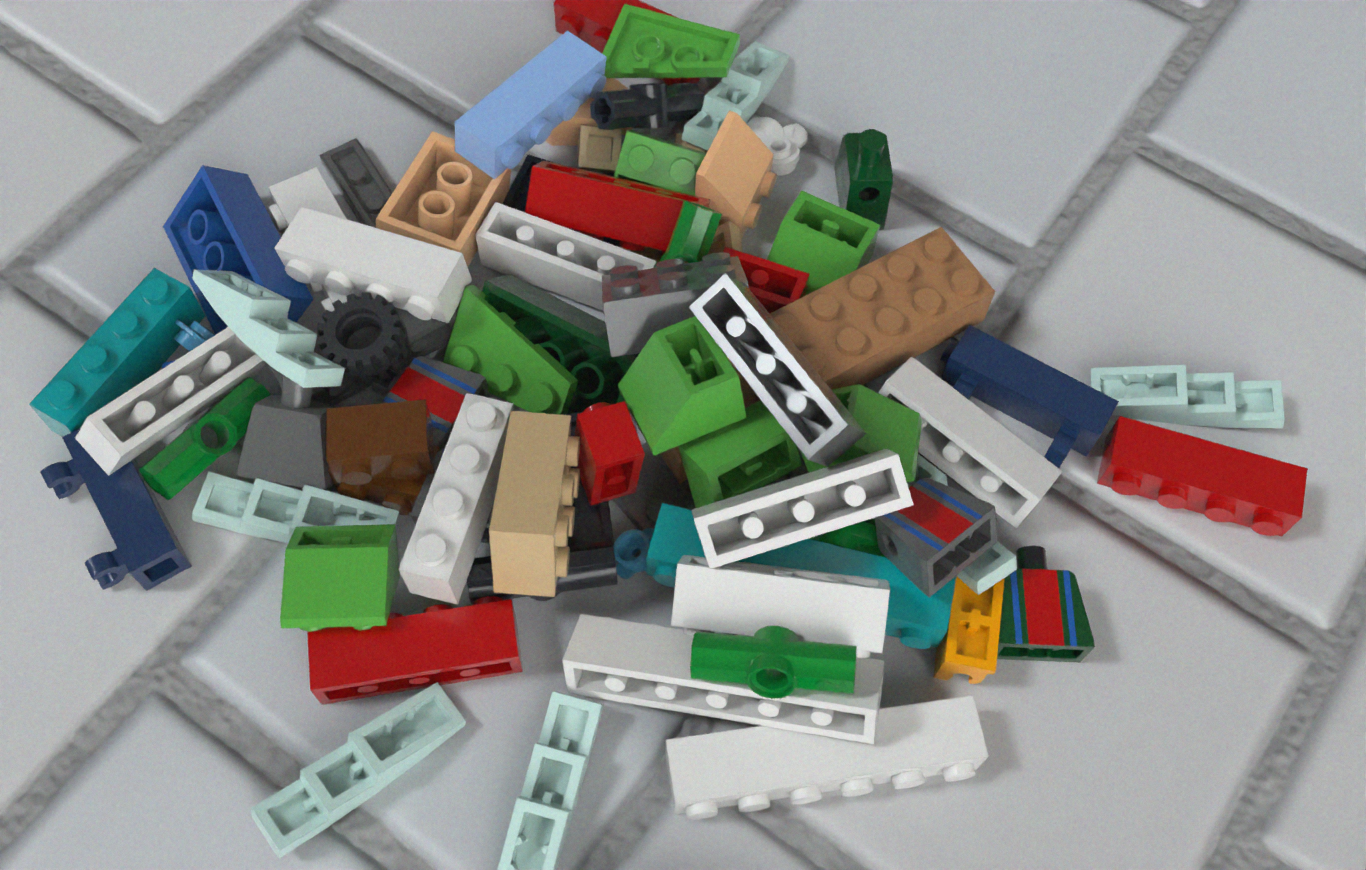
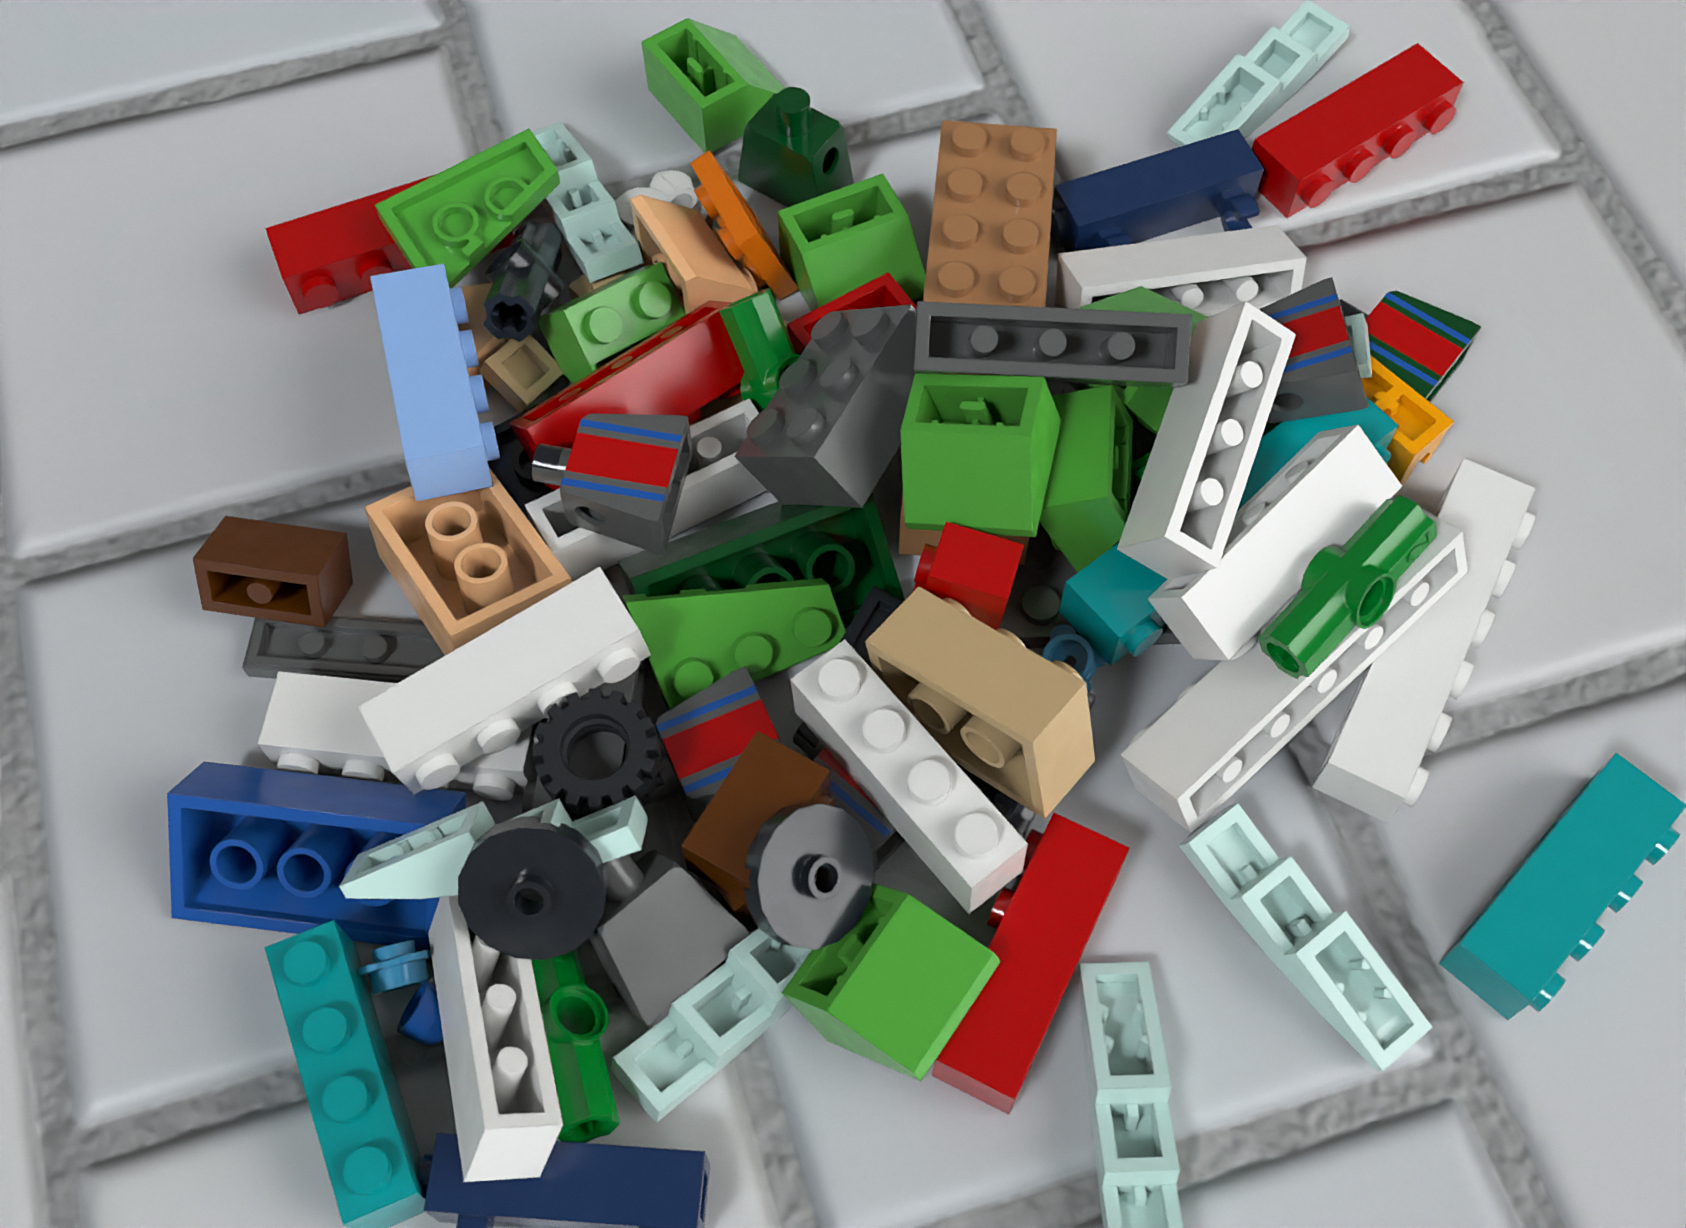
camera: 50 degrees left, 0 degrees up
none -> reddish brown brick [192,516,353,628]
none -> black plate [458,816,608,960]
none -> dark grey torso [532,414,693,554]
none -> bright green slope [641,18,785,153]
none -> orange plate [690,150,798,301]
none -> plate [744,802,874,950]

